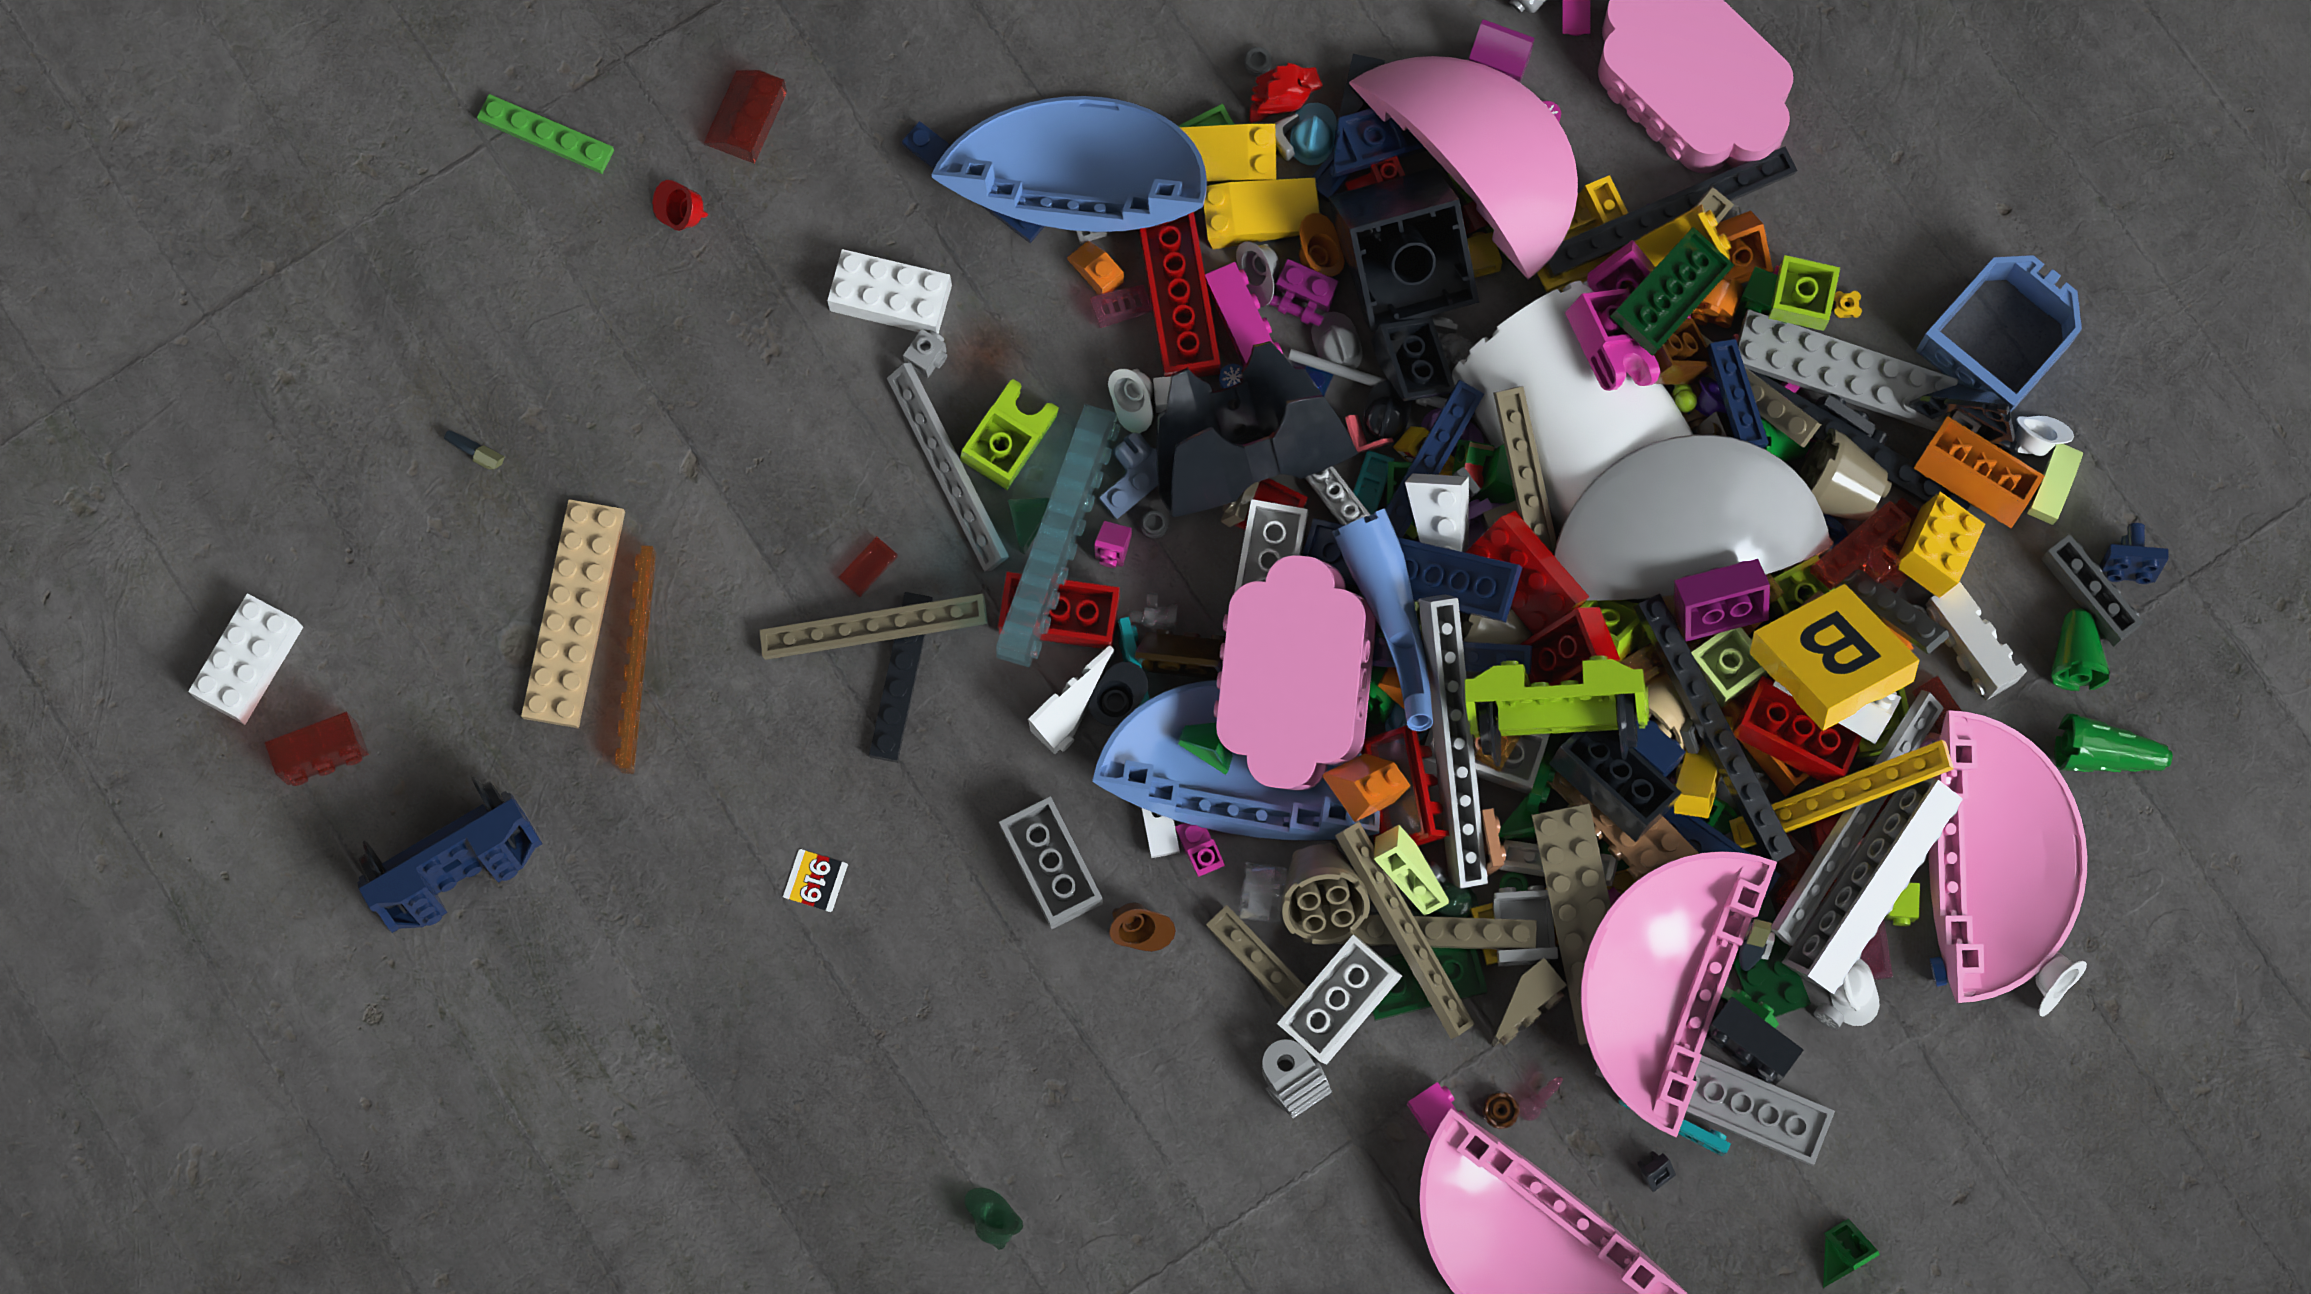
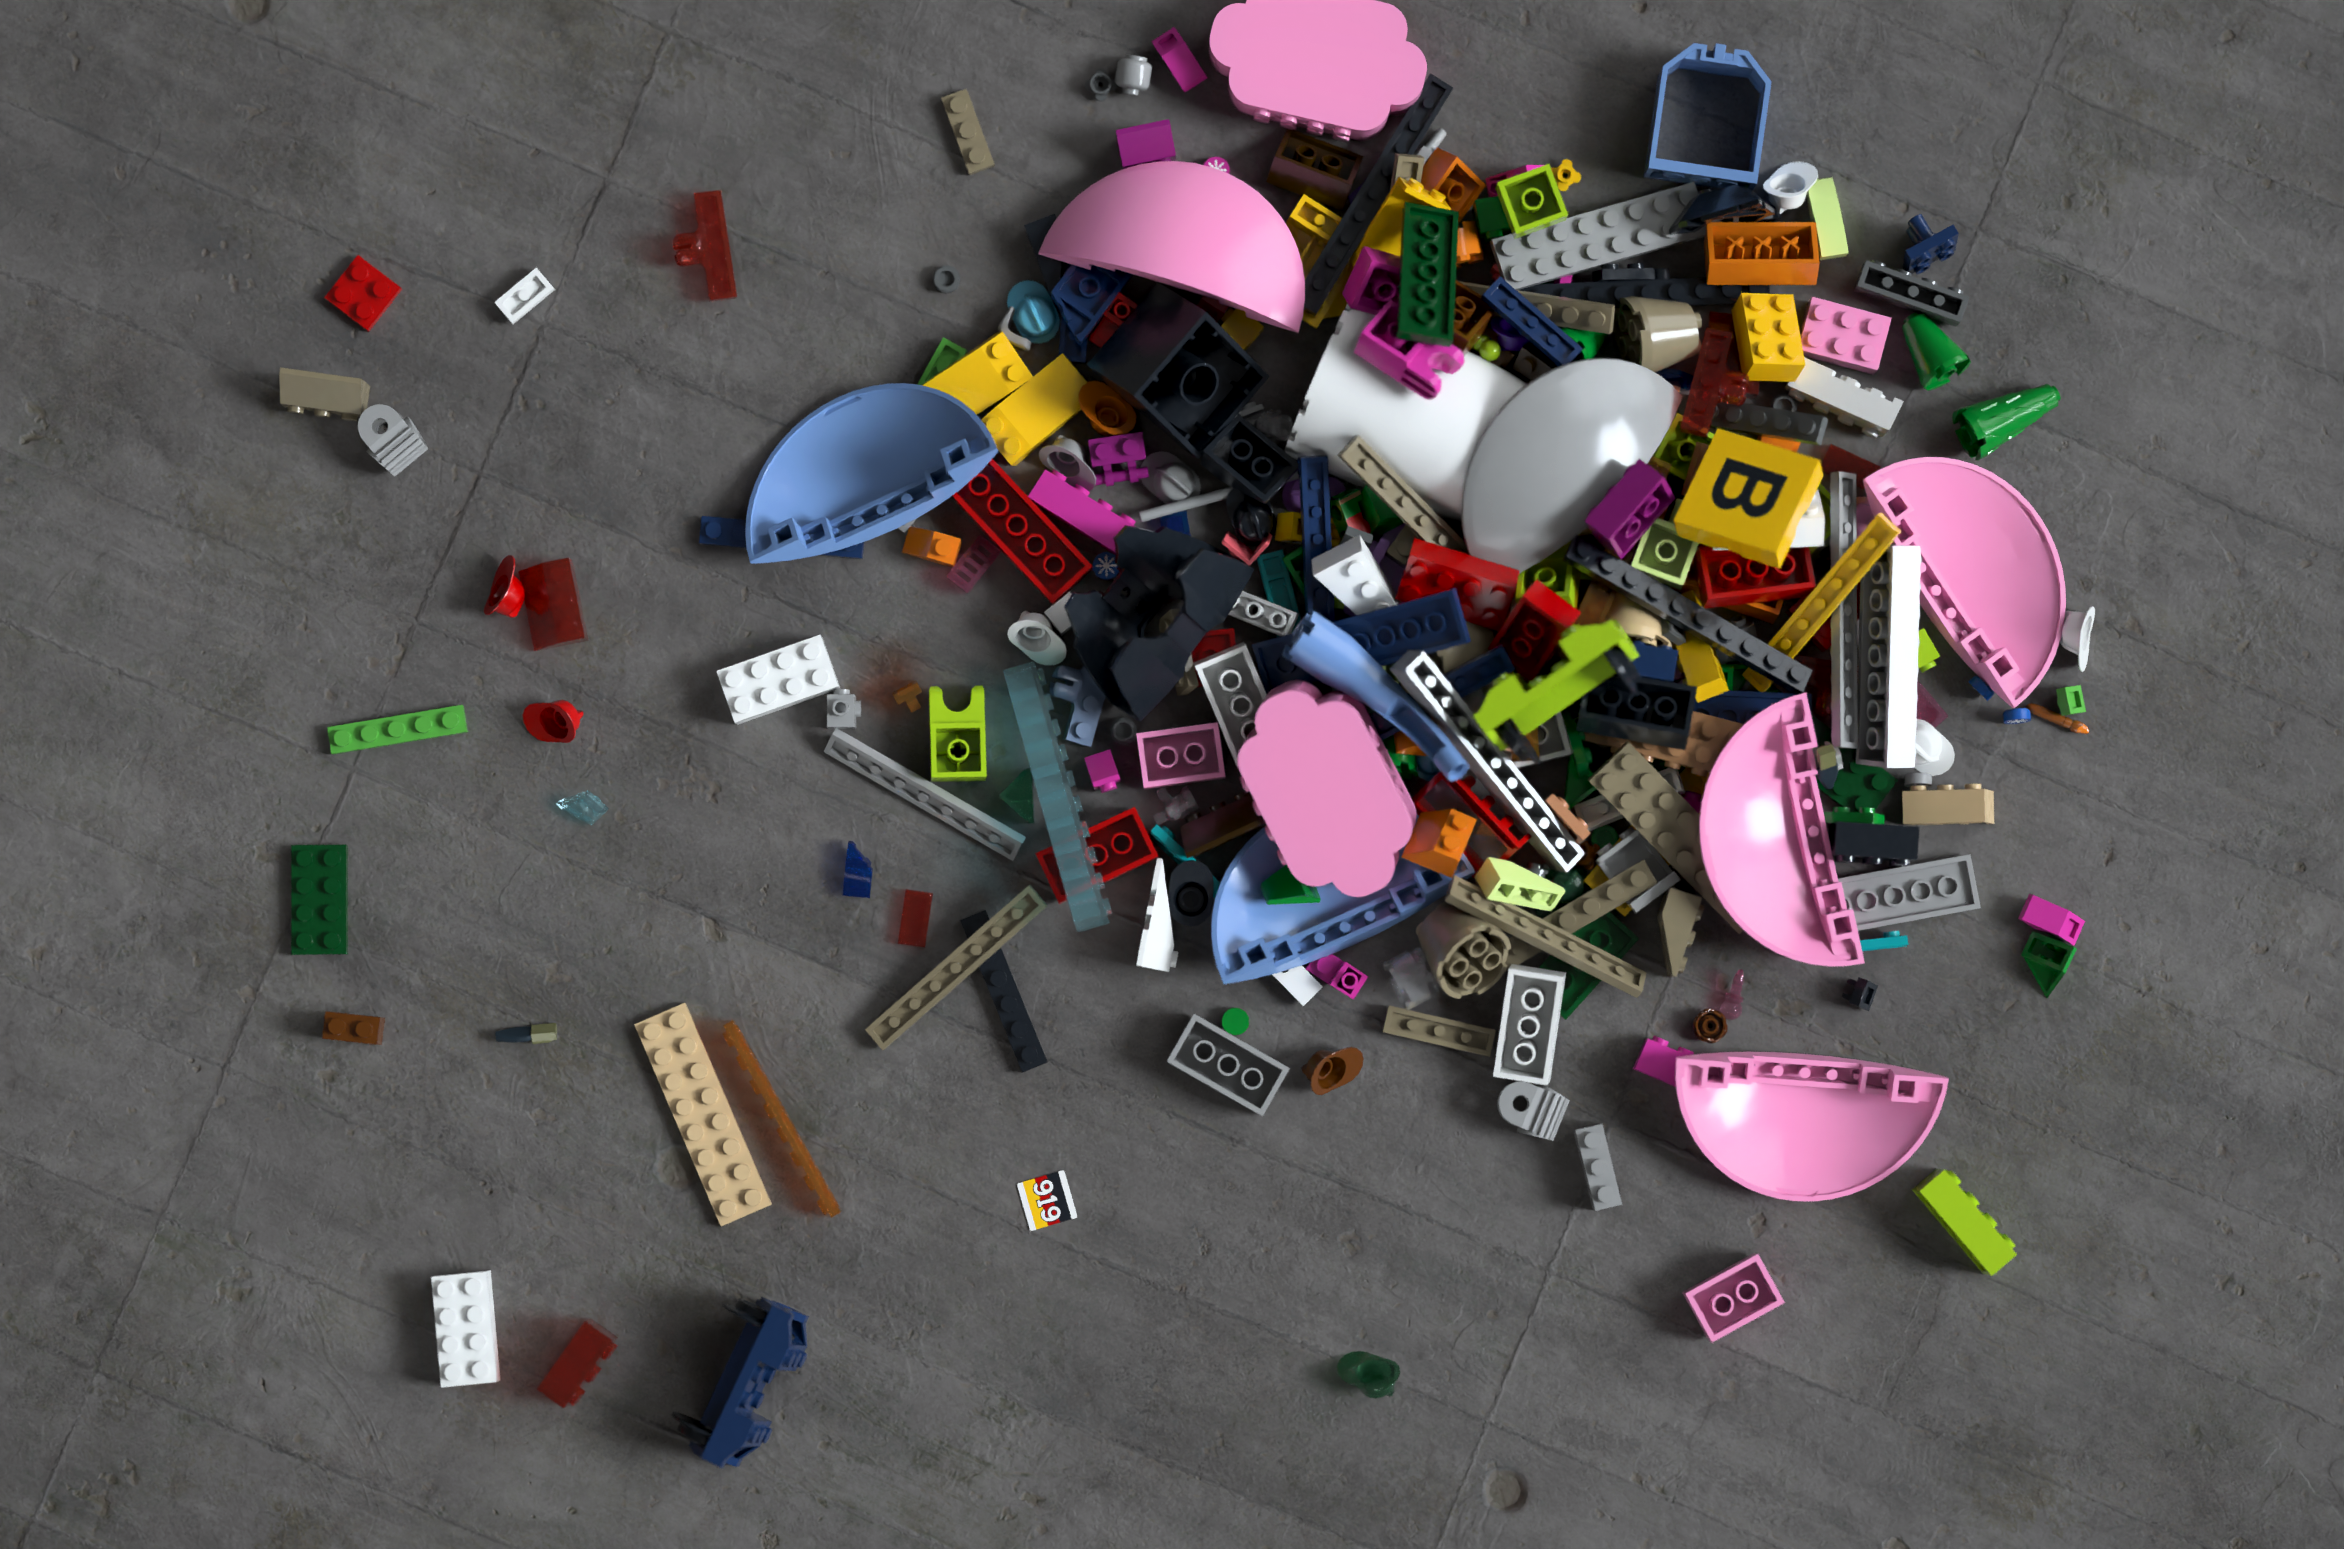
camera: 35 degrees left, 10 degrees up
red piece [1249,63,1323,123] -> none
none -> dark green plate [291,845,348,955]
none -> reddish brown brick [322,1011,385,1045]
none -> red piece [484,555,525,618]
none -> clear light blue piece [556,790,609,825]
none -> clear blue slope [843,841,873,898]
none -> clear orange tile [892,680,922,712]
none -> bright pink brick [1136,722,1225,790]
none -> green tile [1222,1008,1249,1035]
none -> dark brown slope [1266,129,1364,210]
none -> light grey bar [1417,128,1446,166]
none -> light grey brick [1573,1123,1622,1211]
none -> reddish brown plate [1576,841,1600,870]
none -> bright pink brick [1800,297,1892,375]
none -> tan wedge [1902,784,1994,825]
none -> blue tile [2003,708,2031,724]
none -> dark pink slope [2018,894,2085,946]
none -> dark orange piece [2026,703,2089,734]
none -> bright green plate [2056,685,2086,716]

